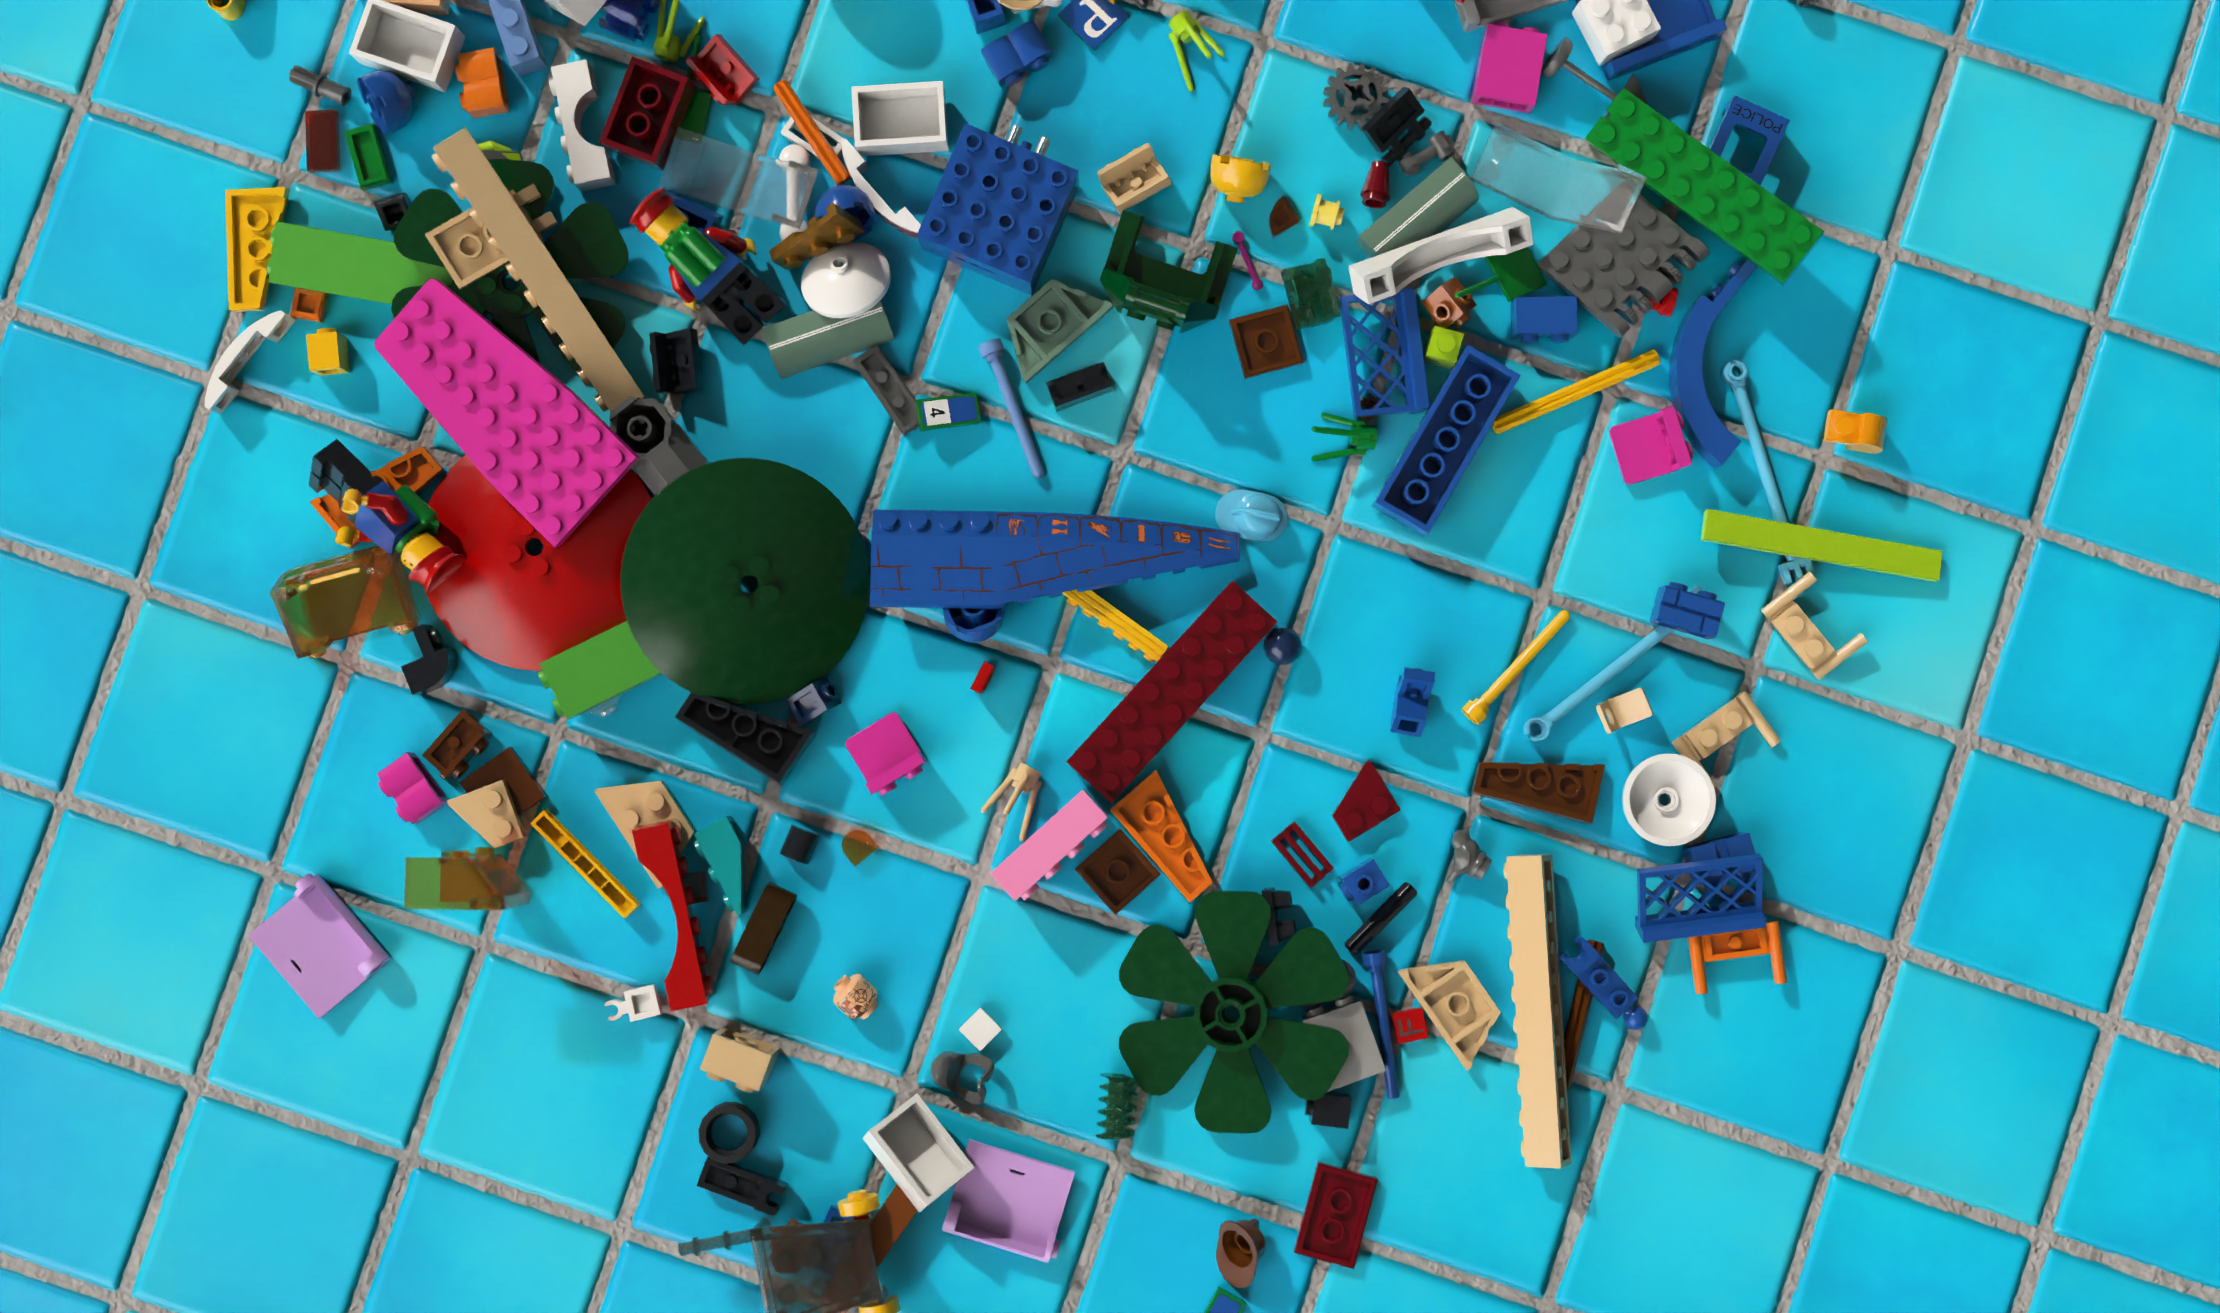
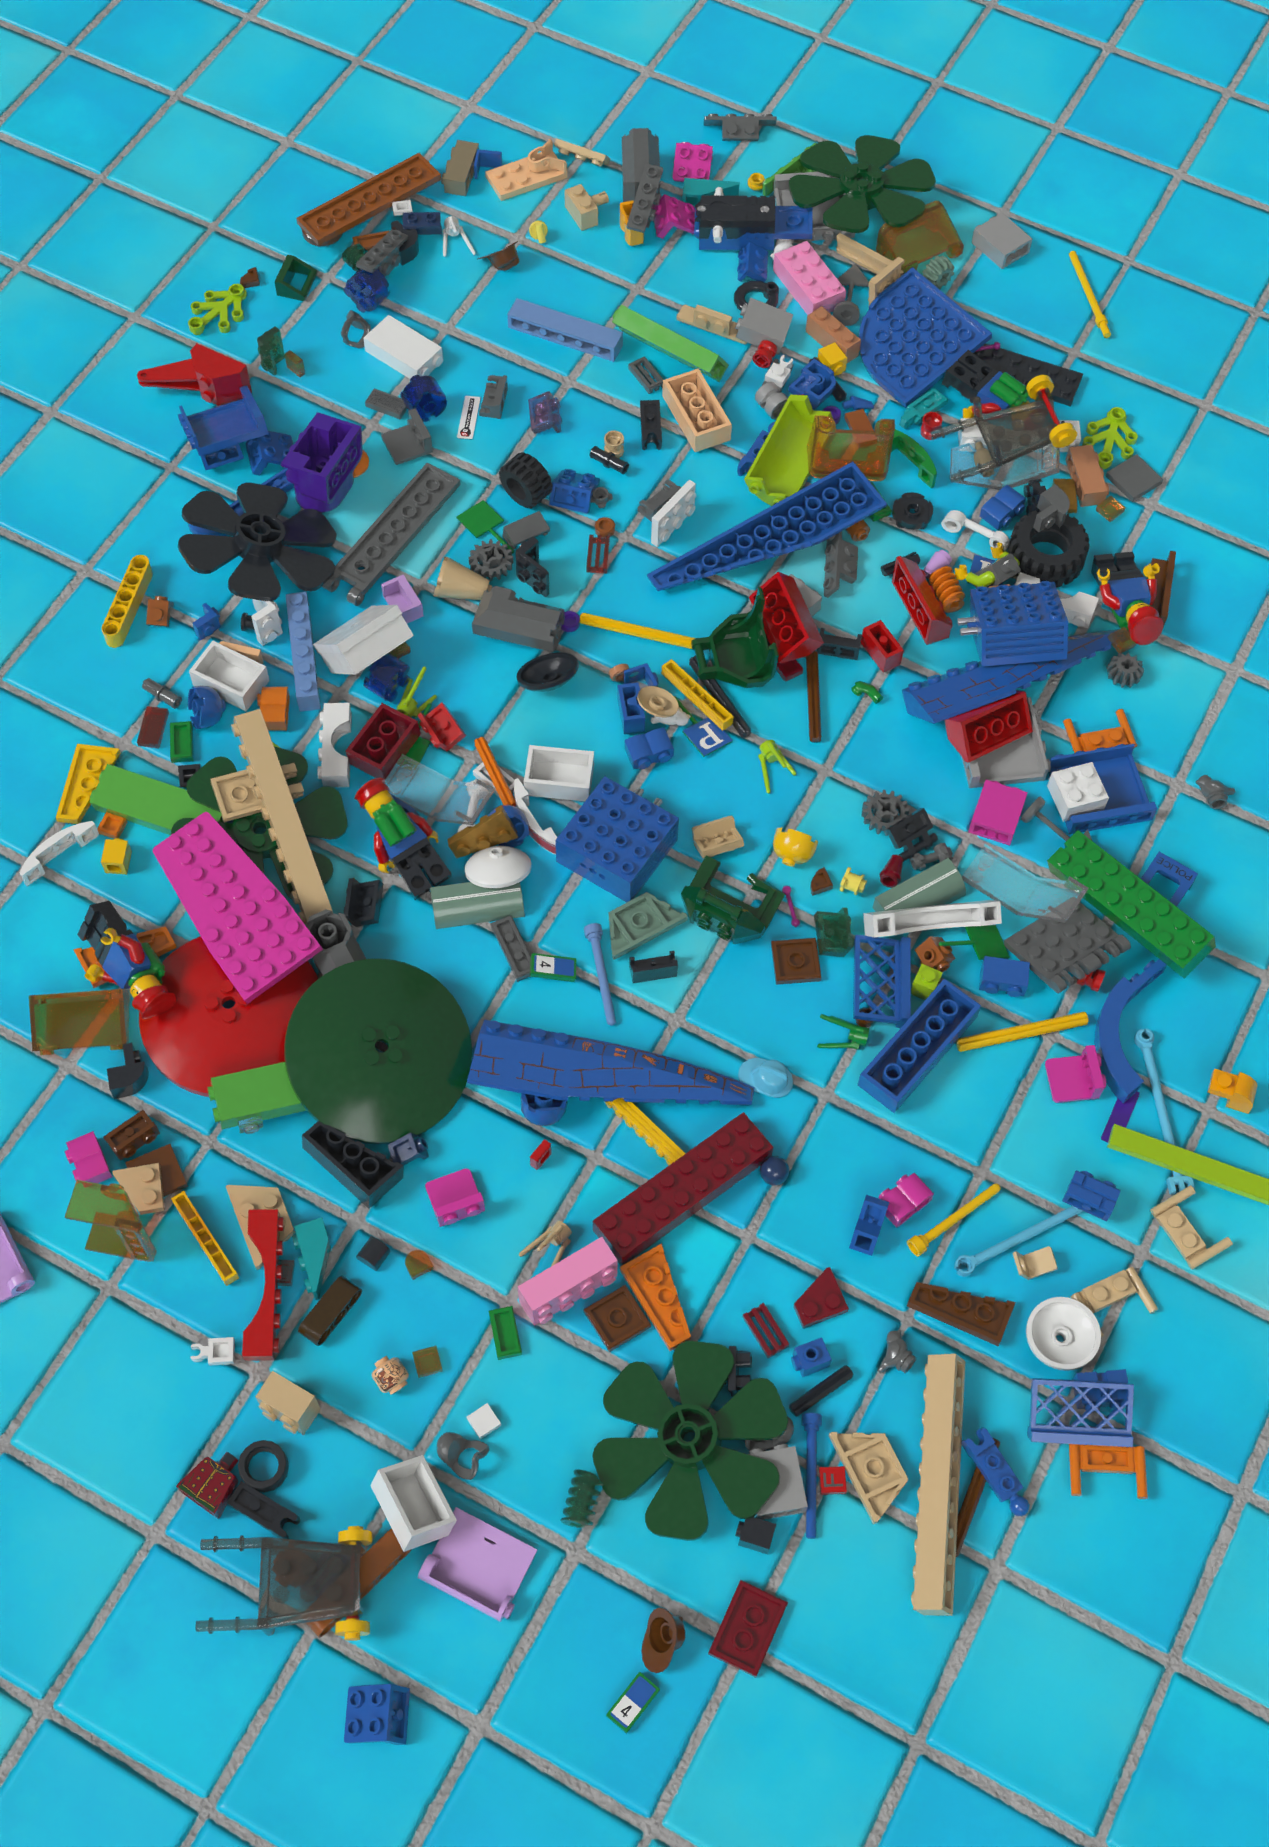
camera: 10 degrees right, 25 degrees down
none -> dark red torso [176,1452,239,1519]
none -> clear orange tile [412,1346,443,1378]
none -> green tile [489,1306,522,1360]
none -> dark green bar [747,873,781,894]
none -> dark pink brick [878,1173,934,1228]
none -> dark purple sticker [1101,1092,1140,1143]

